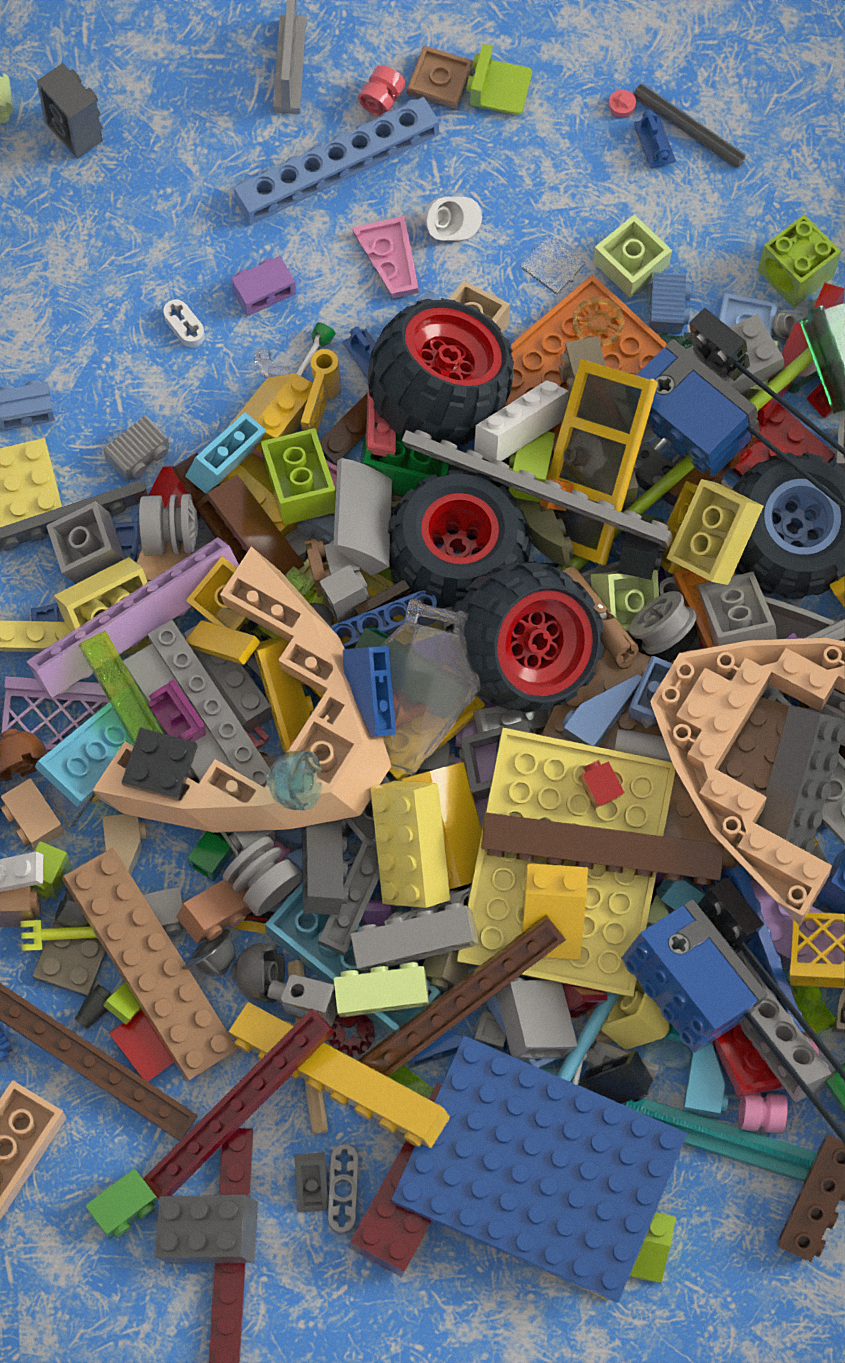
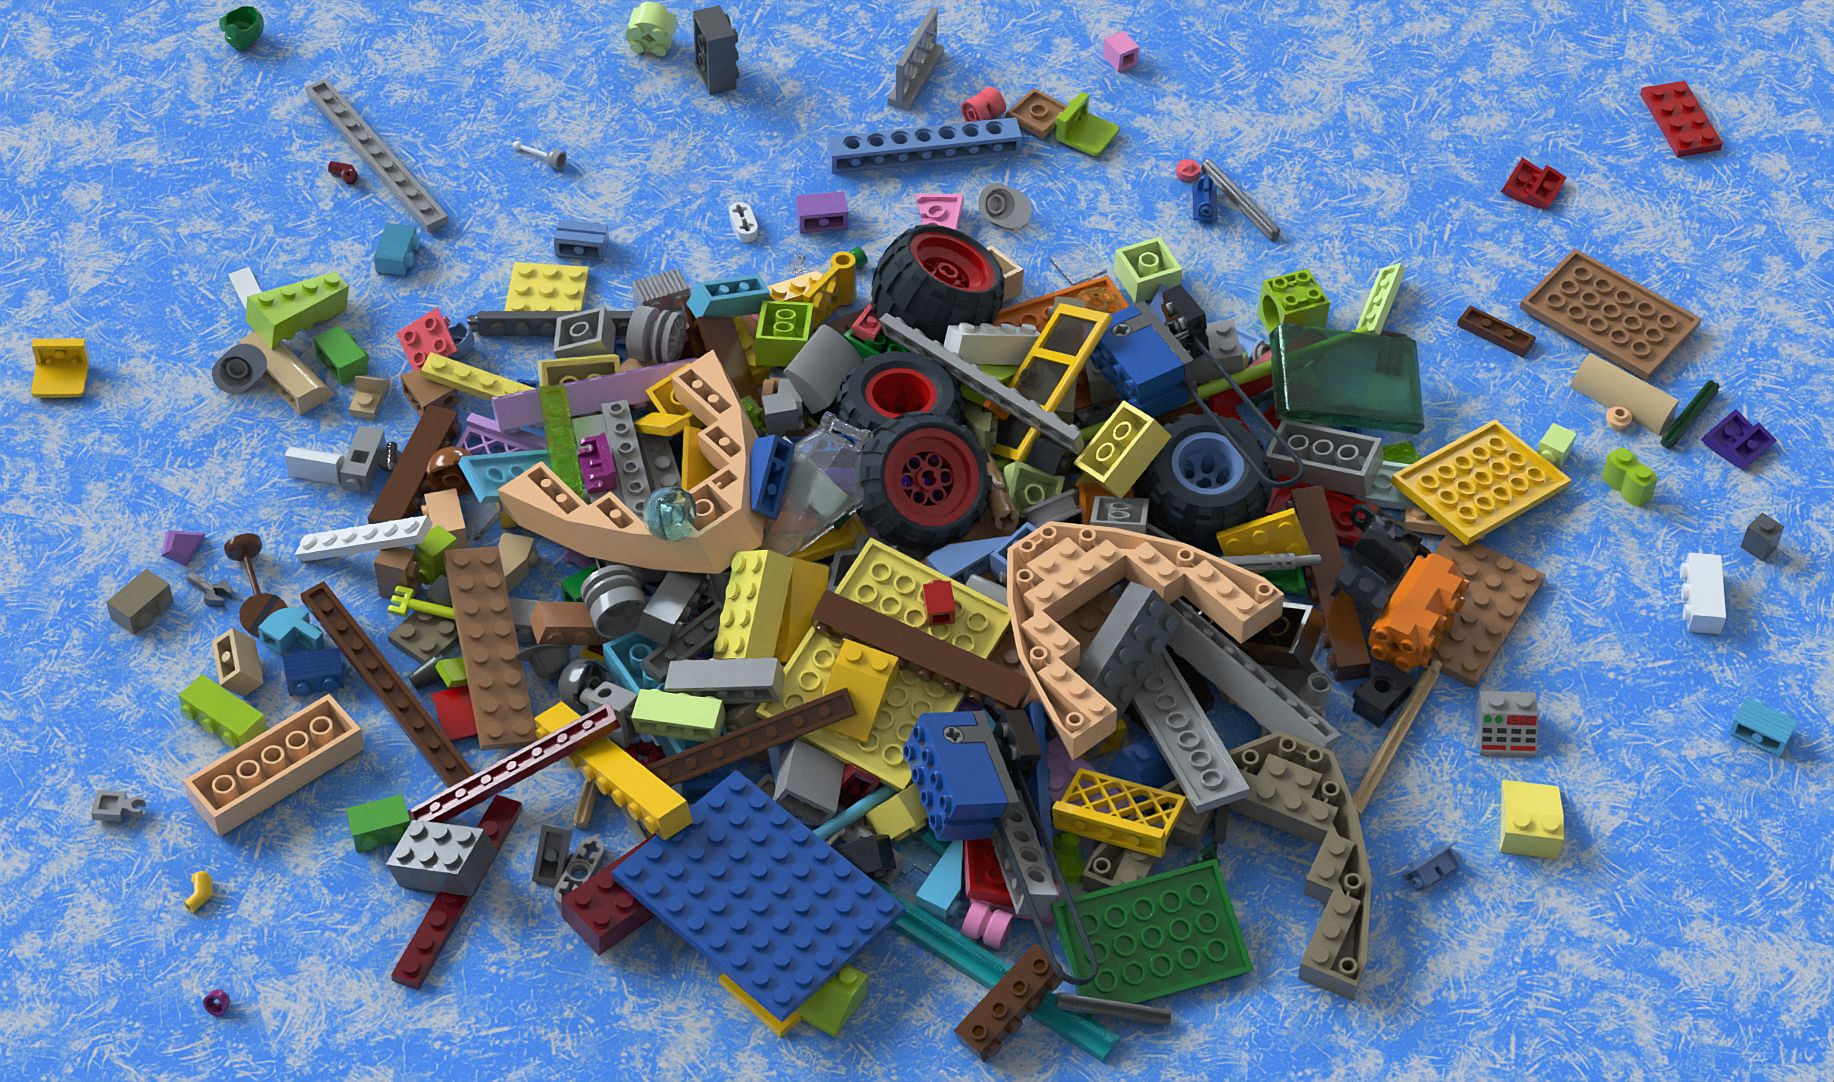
camera: 20 degrees right, 20 degrees down
black plate [121,727,198,801] -> none

